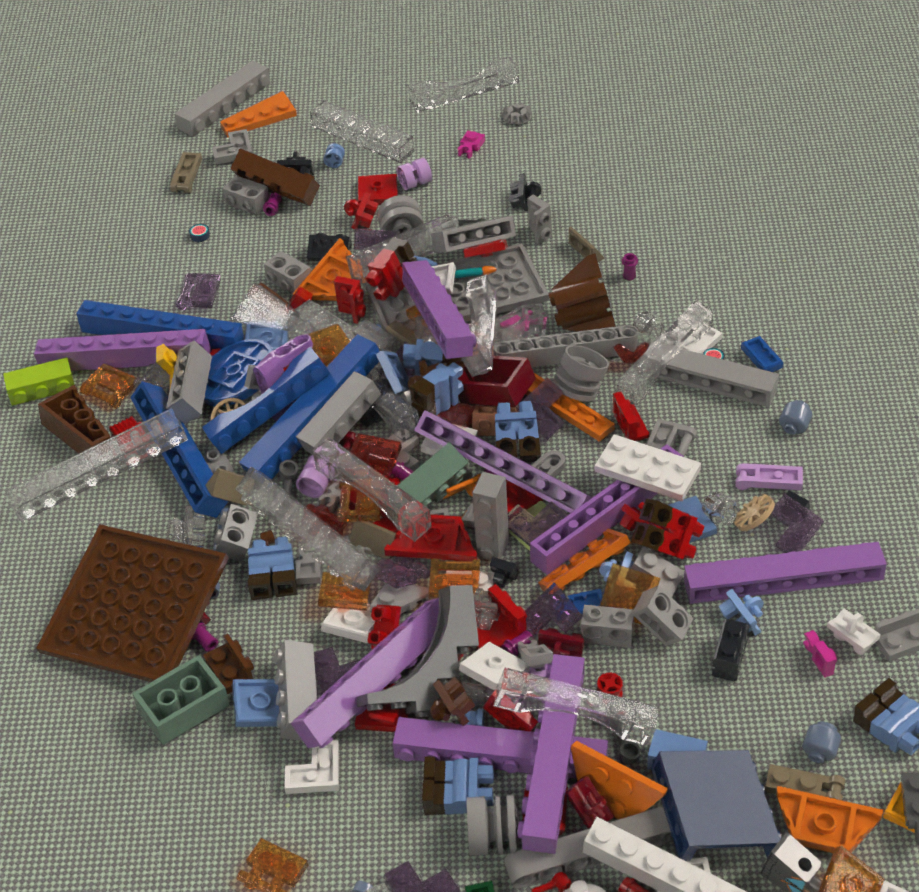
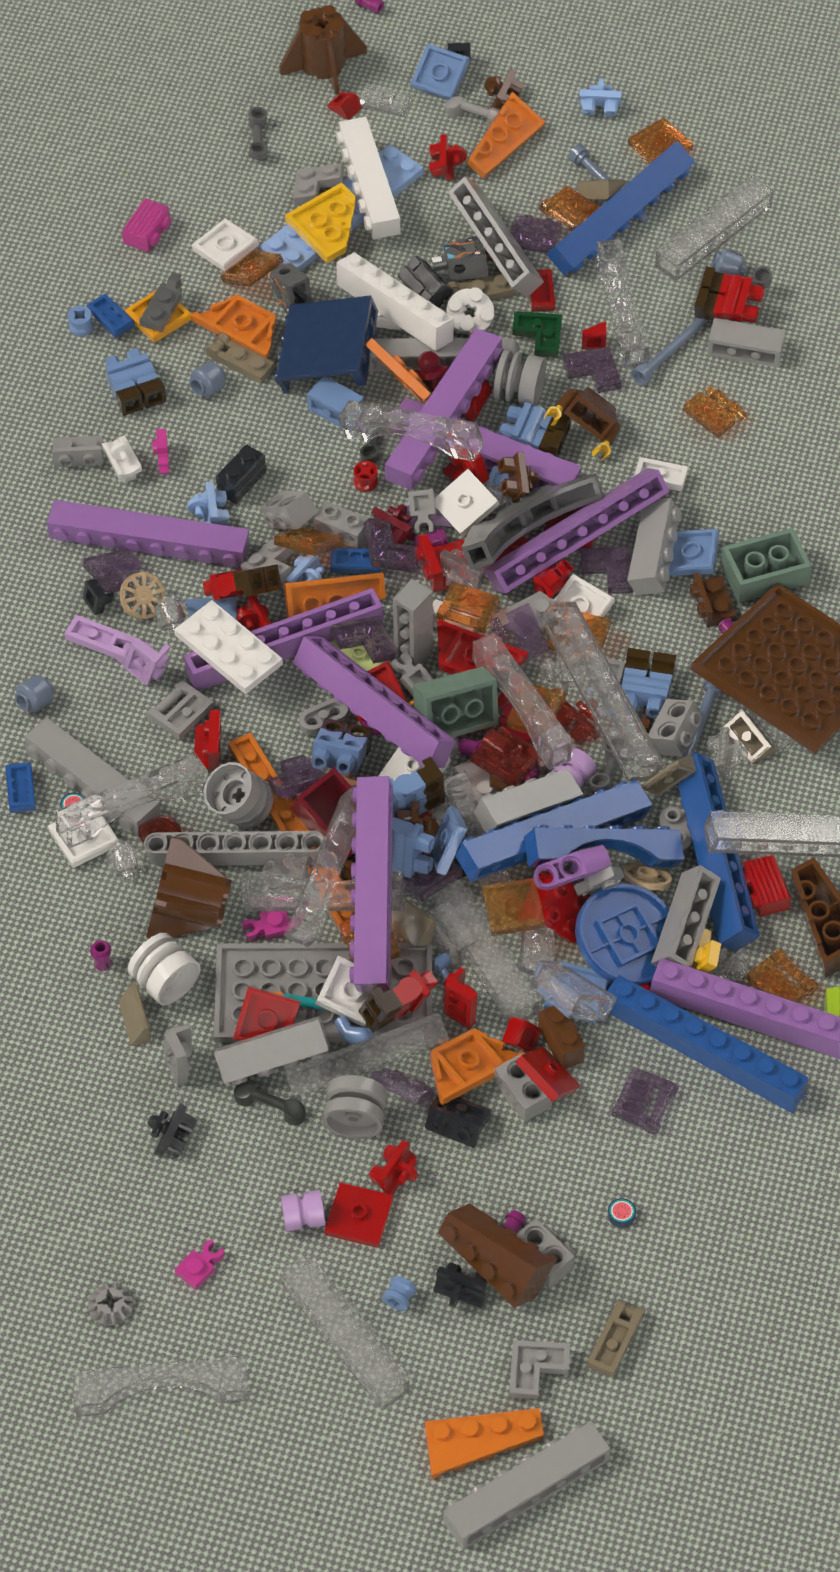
camera: 165 degrees left, 10 degrees up
none -> lavender bracket [123,637,170,686]
none -> white wheel [128,933,201,1005]
none -> red plate [515,1046,581,1101]
none -> reddish brown torso [543,387,621,461]

